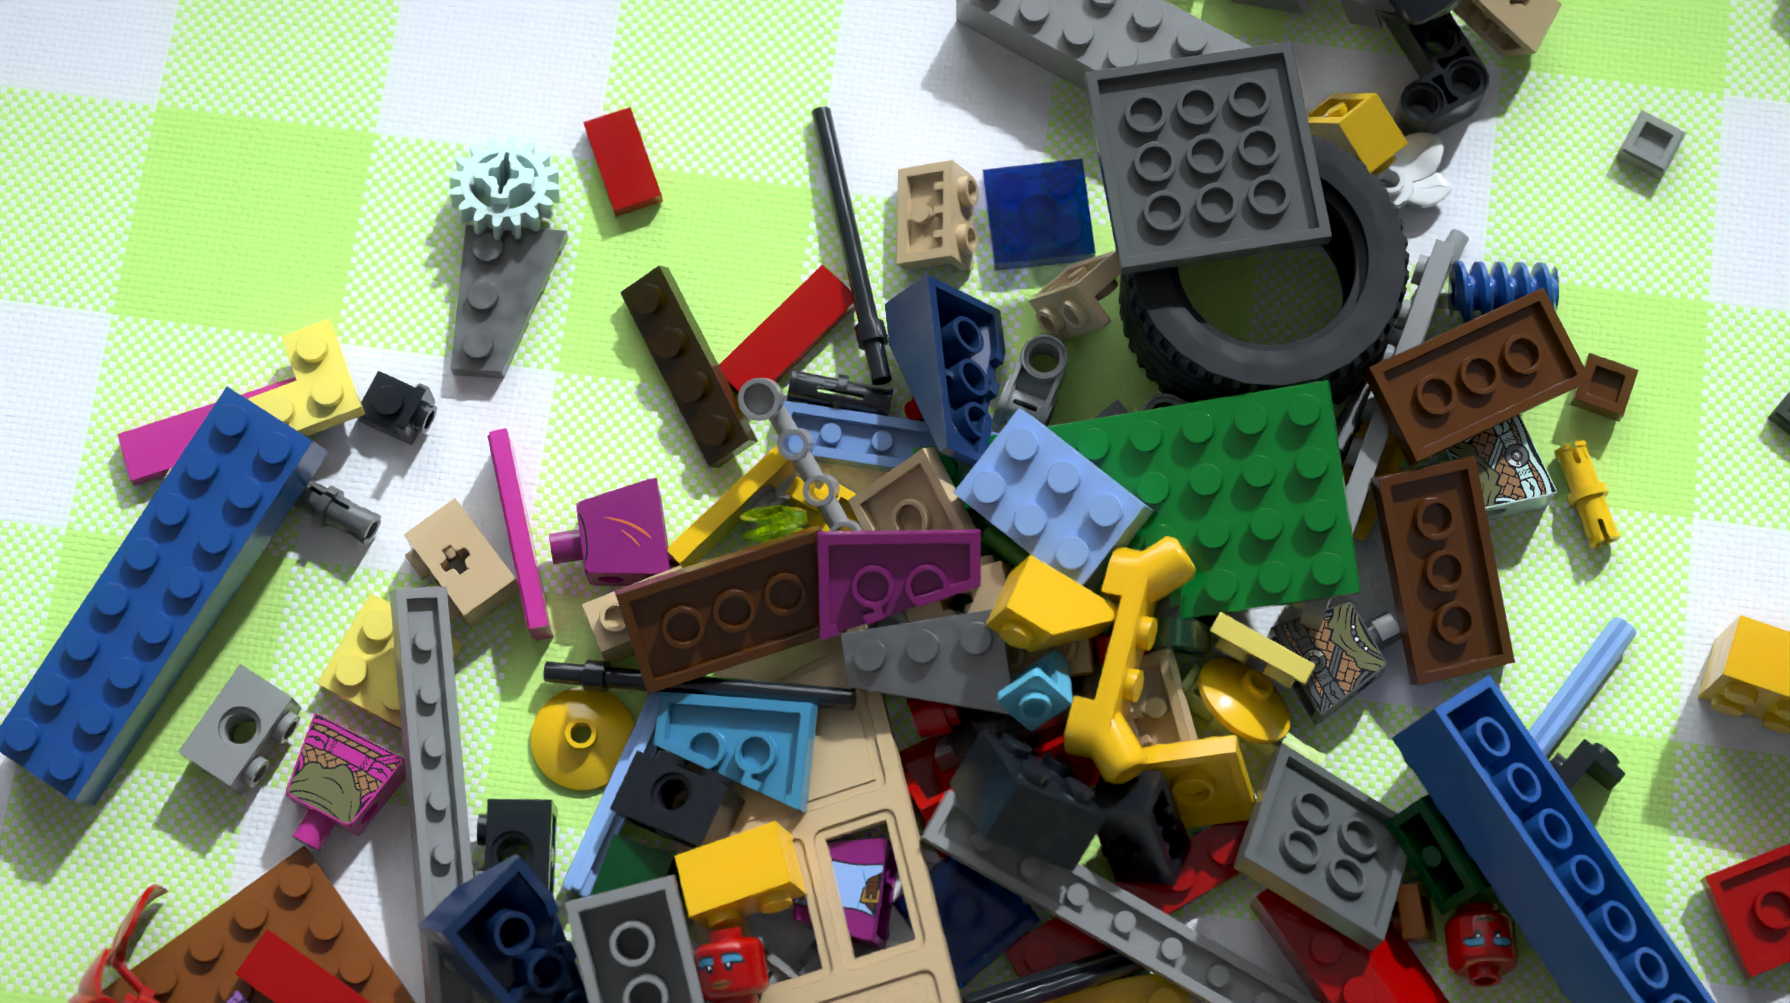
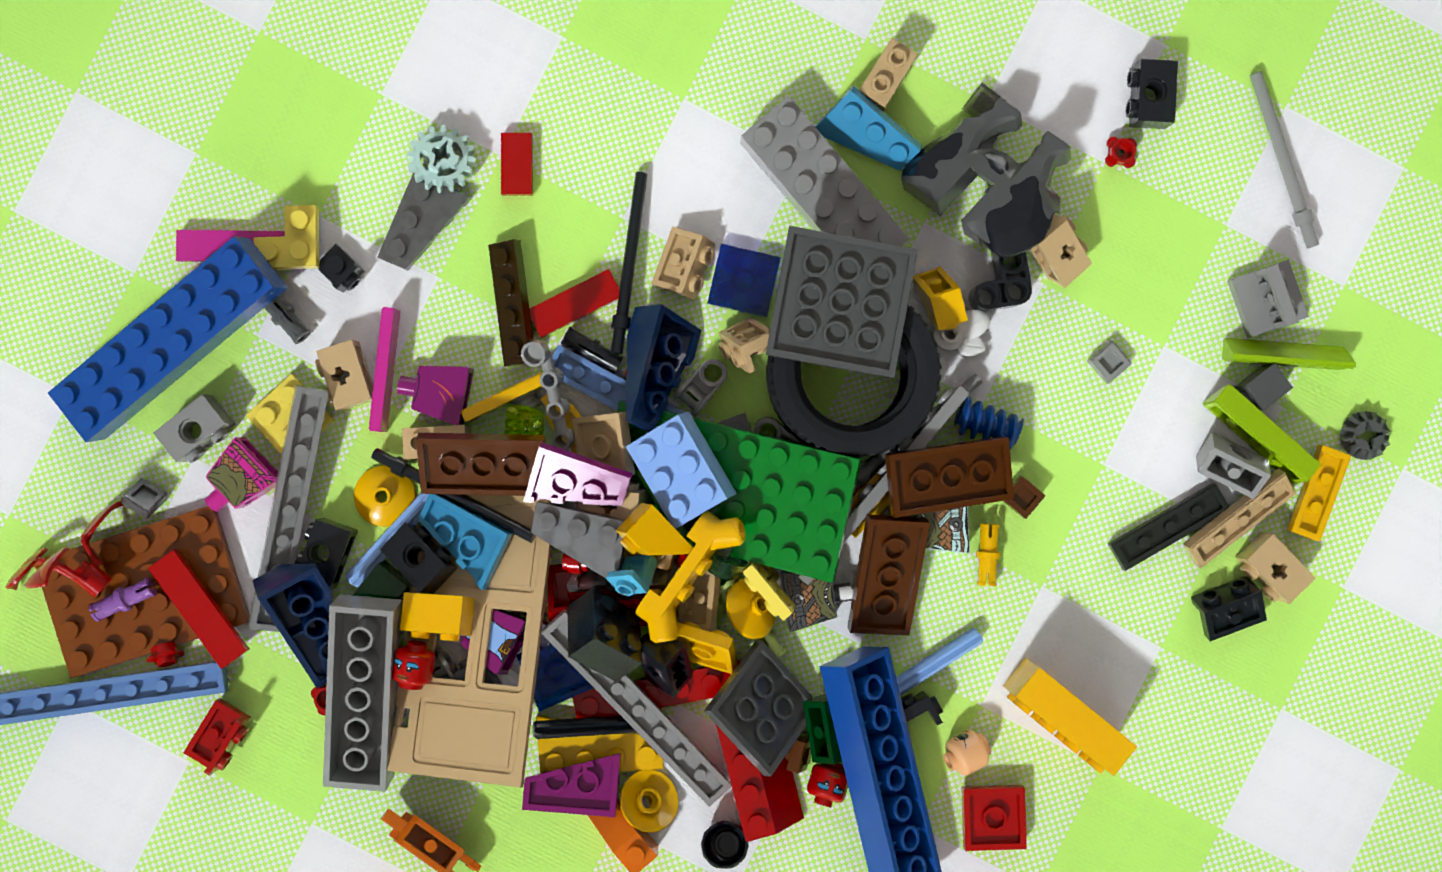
camera: 15 degrees right, 15 degrees up
none -> flat silver tile [121,478,168,519]
none -> light nougat head [943,729,992,776]

